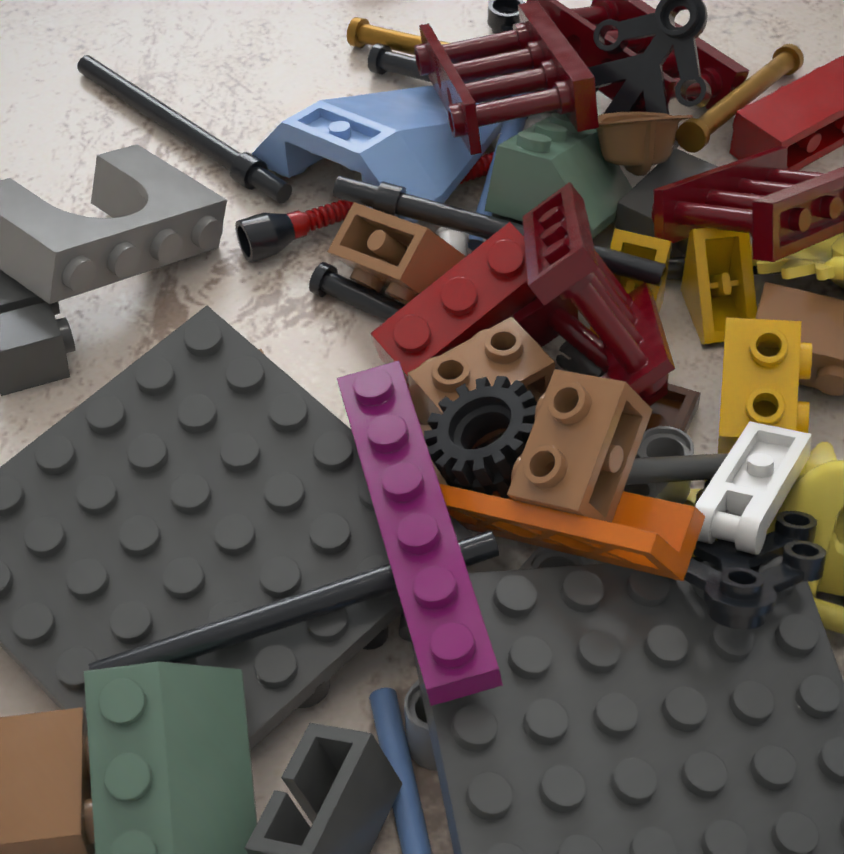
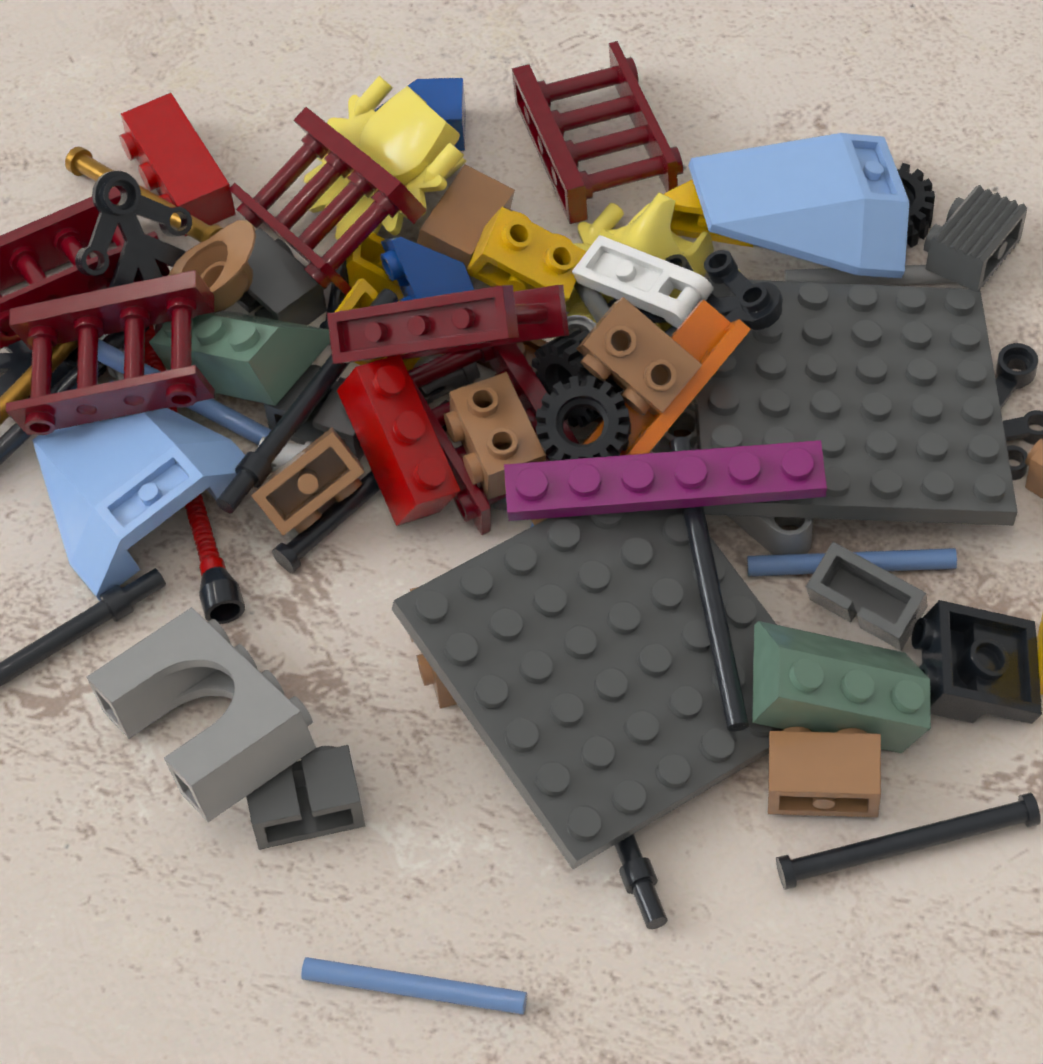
camera: 75 degrees left, 10 degrees up
none -> blue slope [380,237,475,302]

